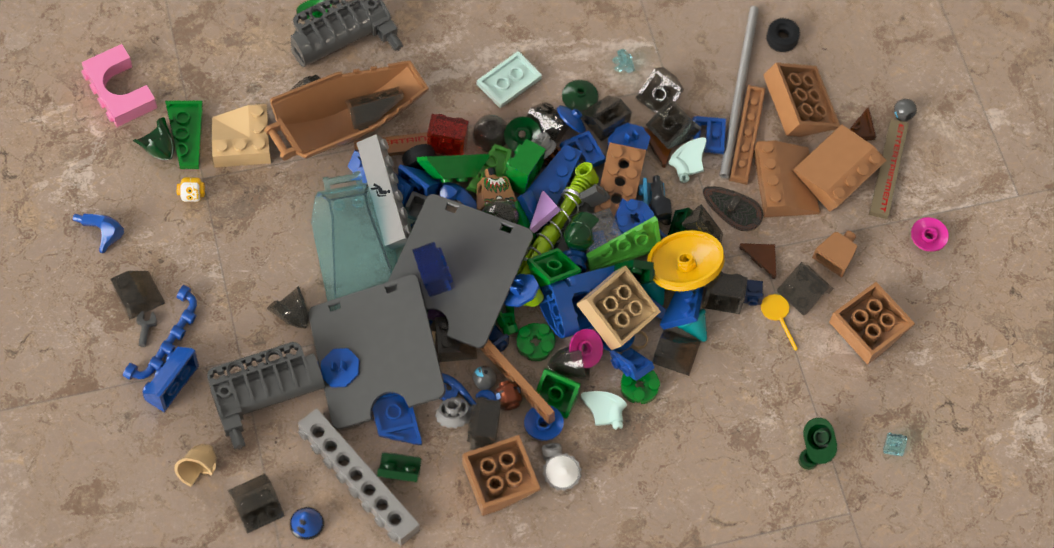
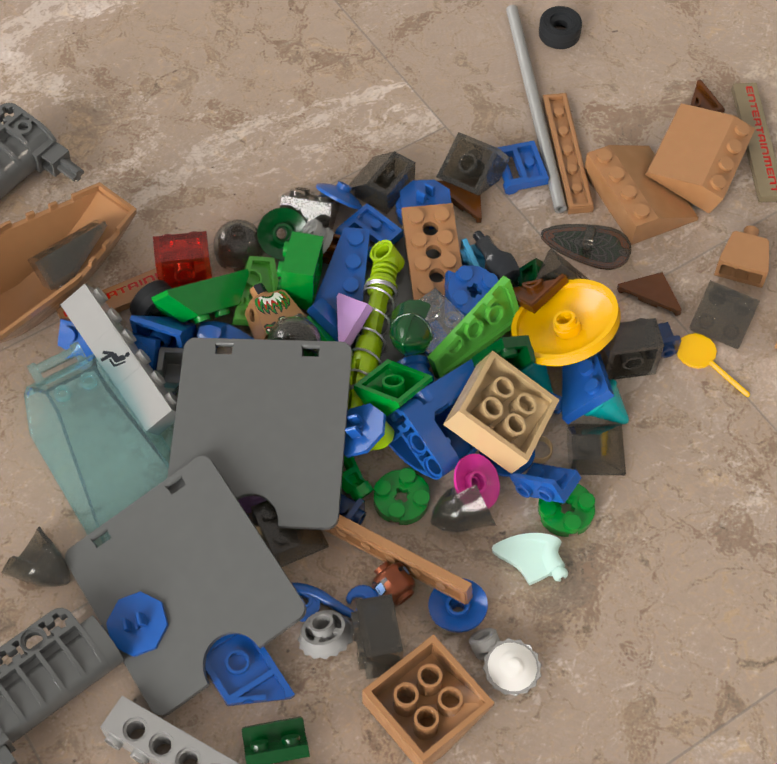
camera: 15 degrees left, 5 degrees down
clear blue brick [412,242,453,297] -> none
dark grey piece [472,366,497,390] -> none
light aqua plate [477,51,542,108] -> none
green slope [536,368,581,419] -> none
dark green dish [562,80,598,112] -> none
dark grey tile [580,184,610,208] -> none
clear light blue tile [612,49,635,73] -> none
clear smoke slope [636,67,684,119] -> none
light aqua arm [669,137,707,183] -> none
medium nougat slope [763,63,840,137] -> none
dark grey piece [894,98,917,121] -> none
none -> reddish brown tile [513,274,569,314]

